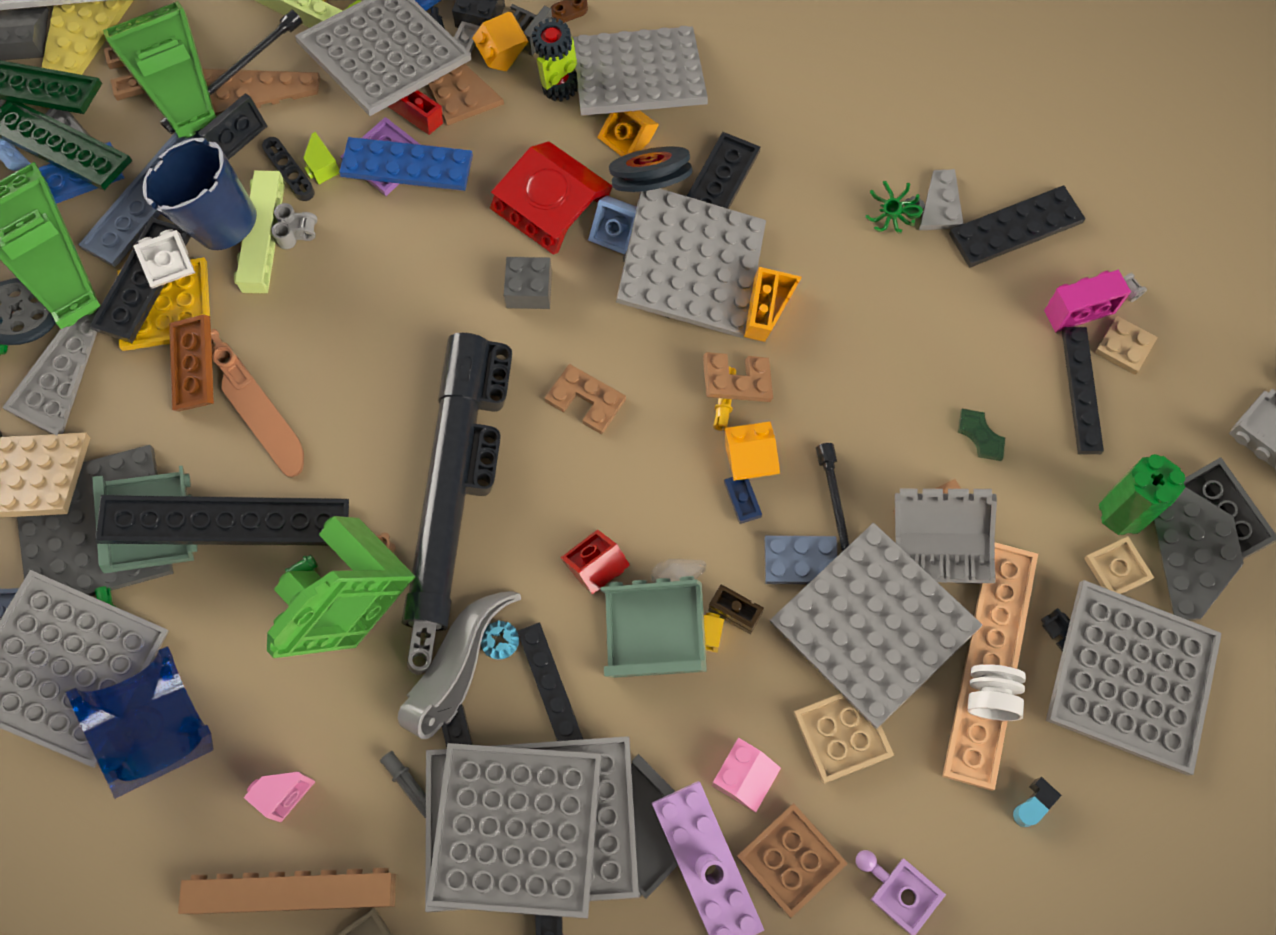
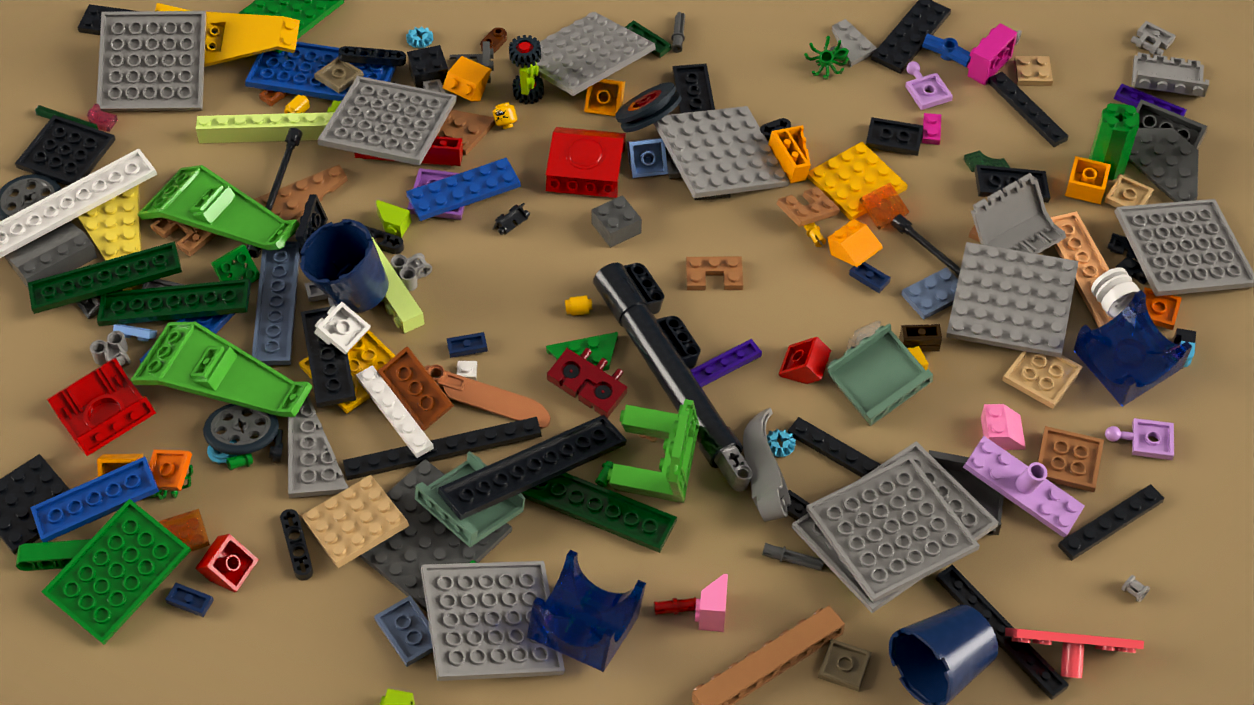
camera: 35 degrees left, 15 degrees down
none -> green plate [211,244,260,283]
none -> black plate [269,429,283,463]
none -> black plate [343,417,542,481]
none -> white plate [356,365,434,458]
none -> dark blue plate [446,332,488,358]
none -> white plate [457,361,477,380]
none -> yellow head [492,102,518,129]
none -> black hinge [493,203,530,235]
none -> dark green plate [521,473,677,553]
none -> green wing [546,332,618,371]
none -> dark red piece [547,348,627,419]
none -> yellow brick [565,295,593,316]
none -> dark green plate [625,20,671,58]
none -> red pin [654,597,696,615]
none -> dark grey axle [671,12,685,53]
none -> dark purple plate [690,339,762,387]
none -> black beam [760,118,791,141]
none -> yellow plate [807,142,908,221]
none -> clear orange plate [859,183,909,230]
none -> black plate [866,117,923,156]
none -> lavender plate [905,61,953,110]
none -> blue piece [922,34,971,67]
none -> dark pink plate [922,113,942,145]
none -> black plate [974,165,1050,203]
none -> light orange brick [1065,156,1111,205]
none -> clear blue piece [1073,290,1192,407]
none -> dark purple plate [1114,84,1187,116]
none -> black plate [1116,256,1148,285]
none -> orange plate [1136,287,1182,330]

